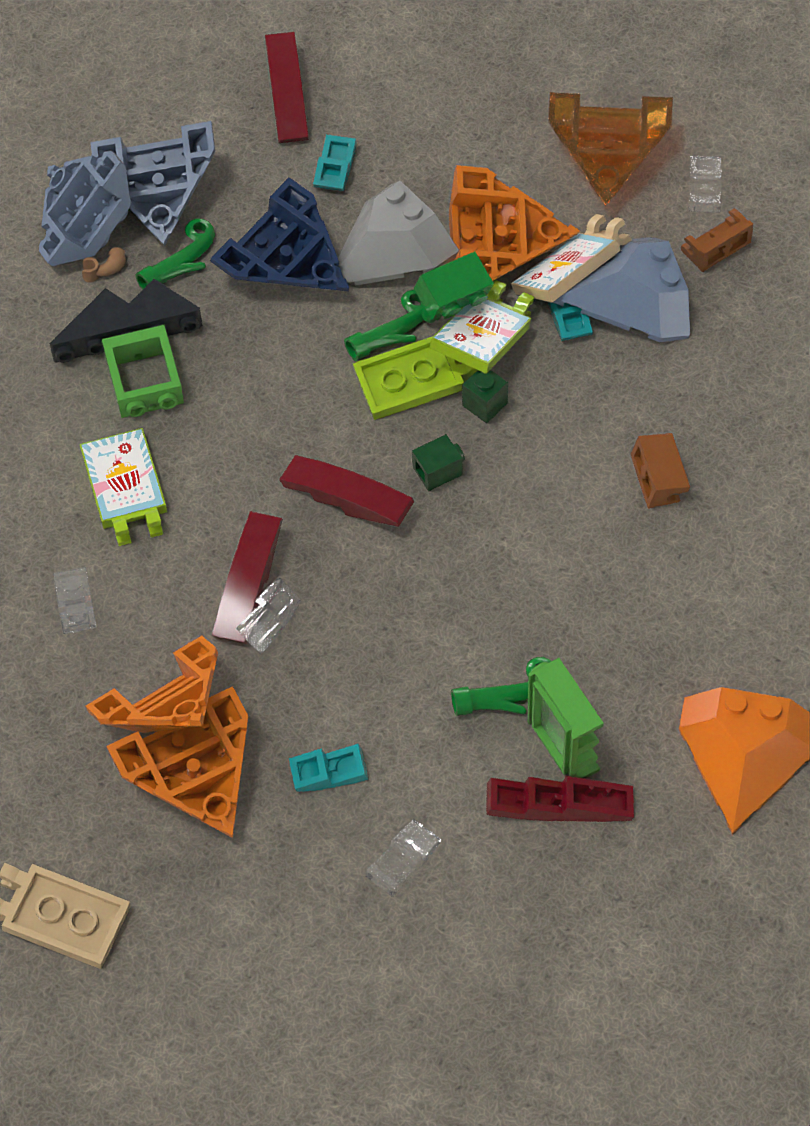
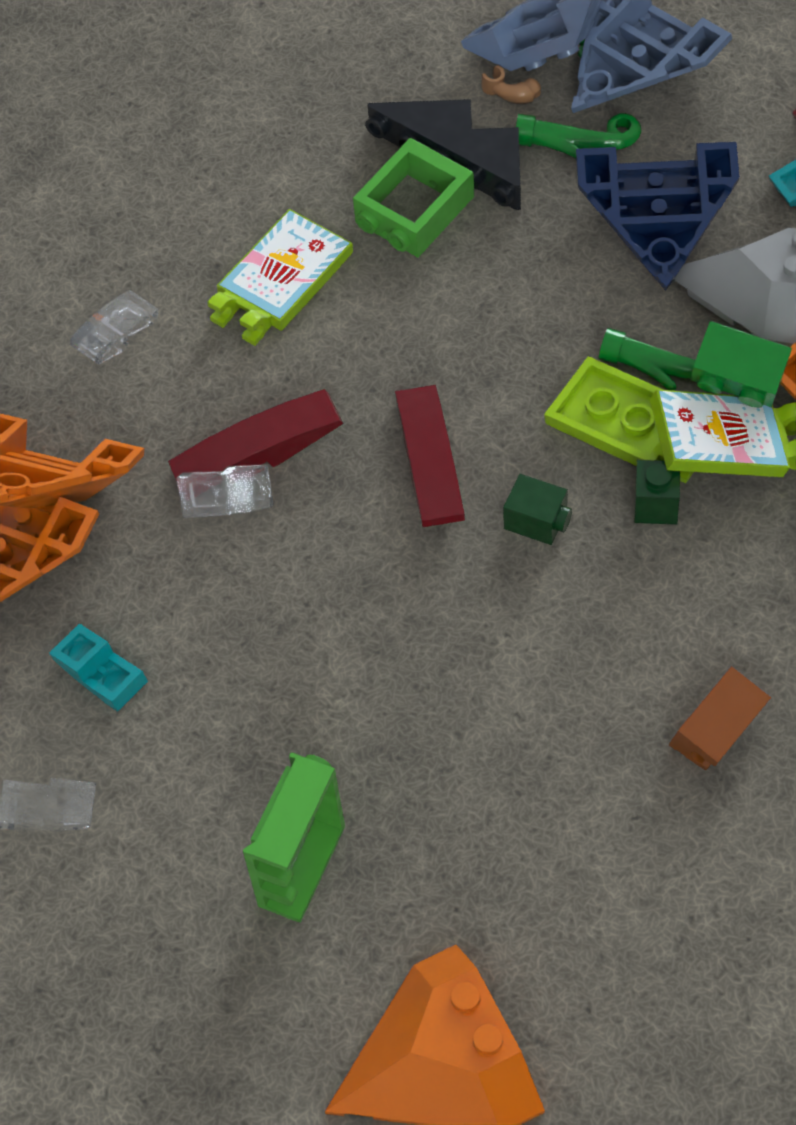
camera: 55 degrees right, 0 degrees up
green plant [451,657,551,716] -> none
dark red slope [486,776,634,822] -> none

